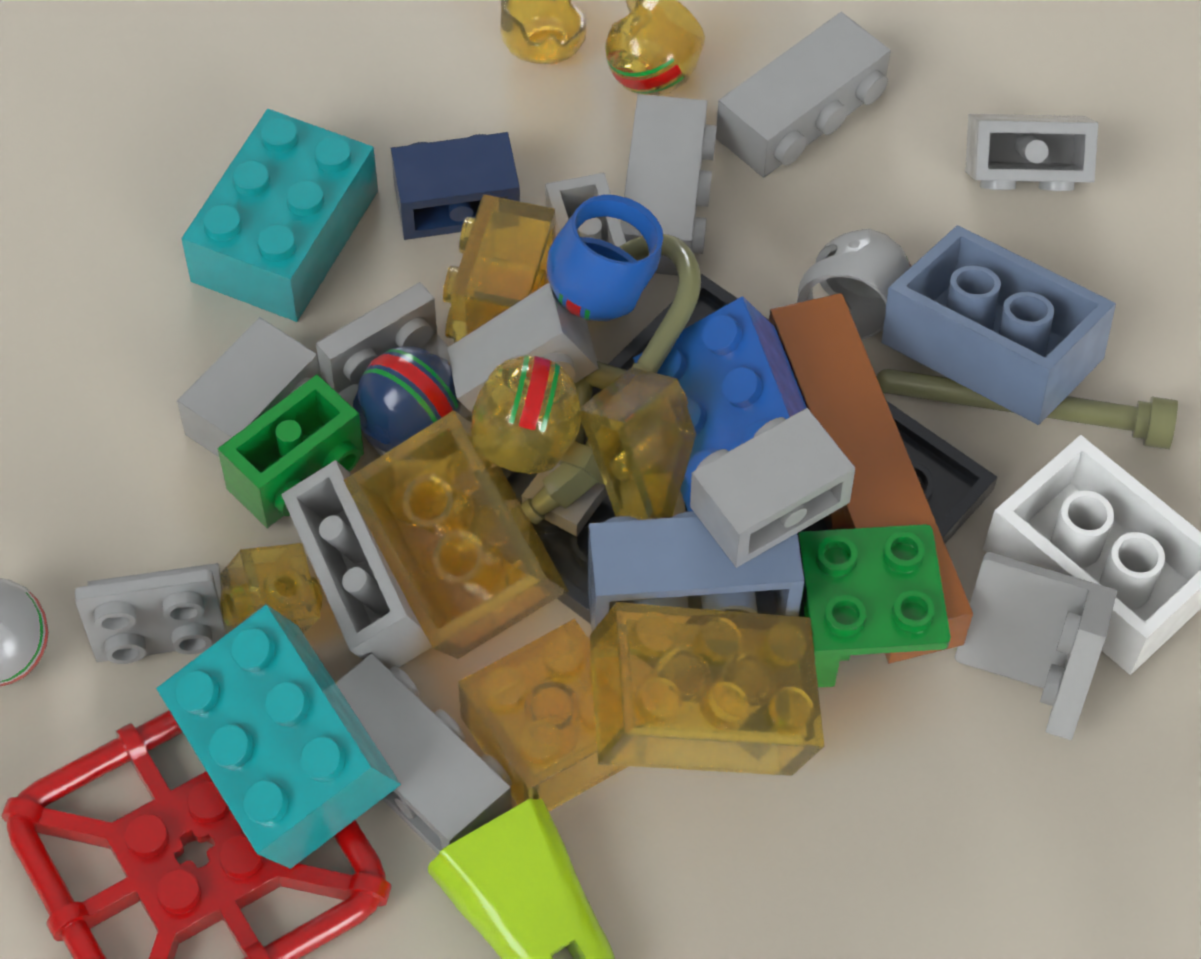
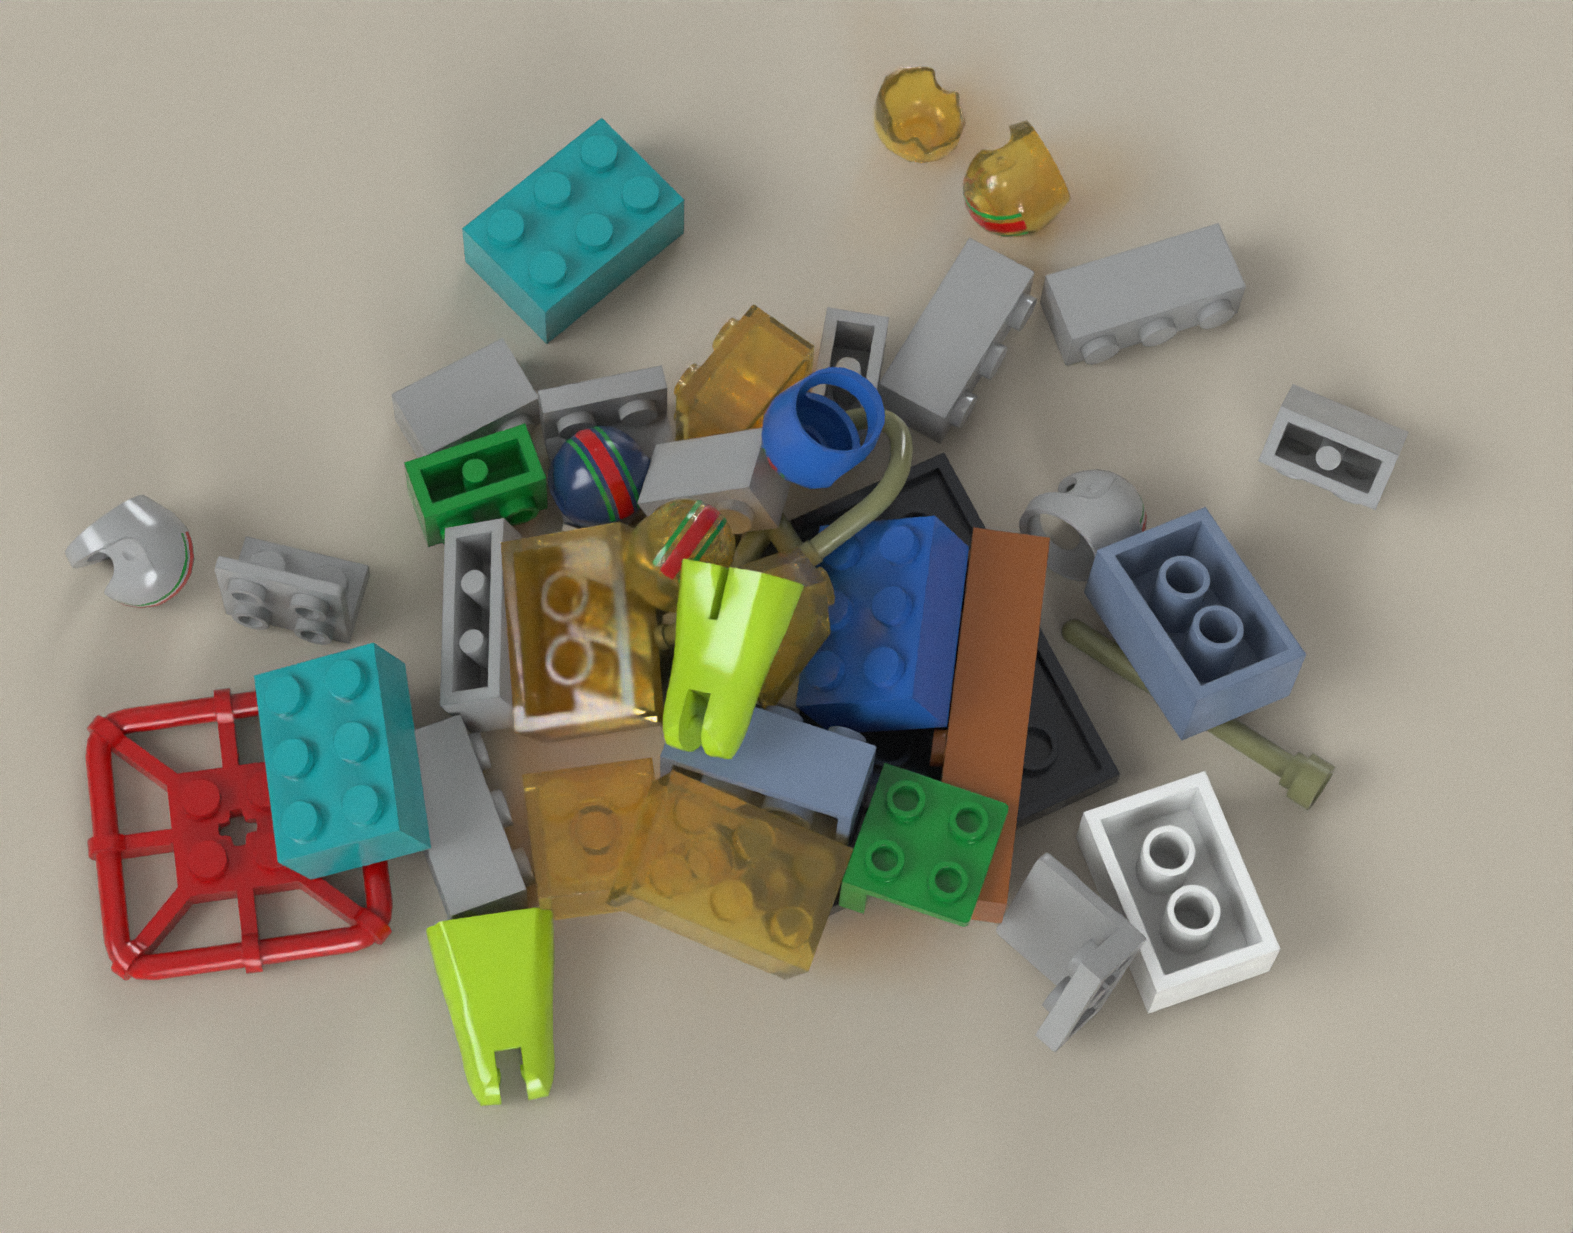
camera: 20 degrees right, 10 degrees up
clear yellow brick [220,543,322,634] -> none
dark blue brick [391,132,521,240] -> none
light grey brick [690,408,855,568] -> none
none -> lime piece [663,559,804,759]

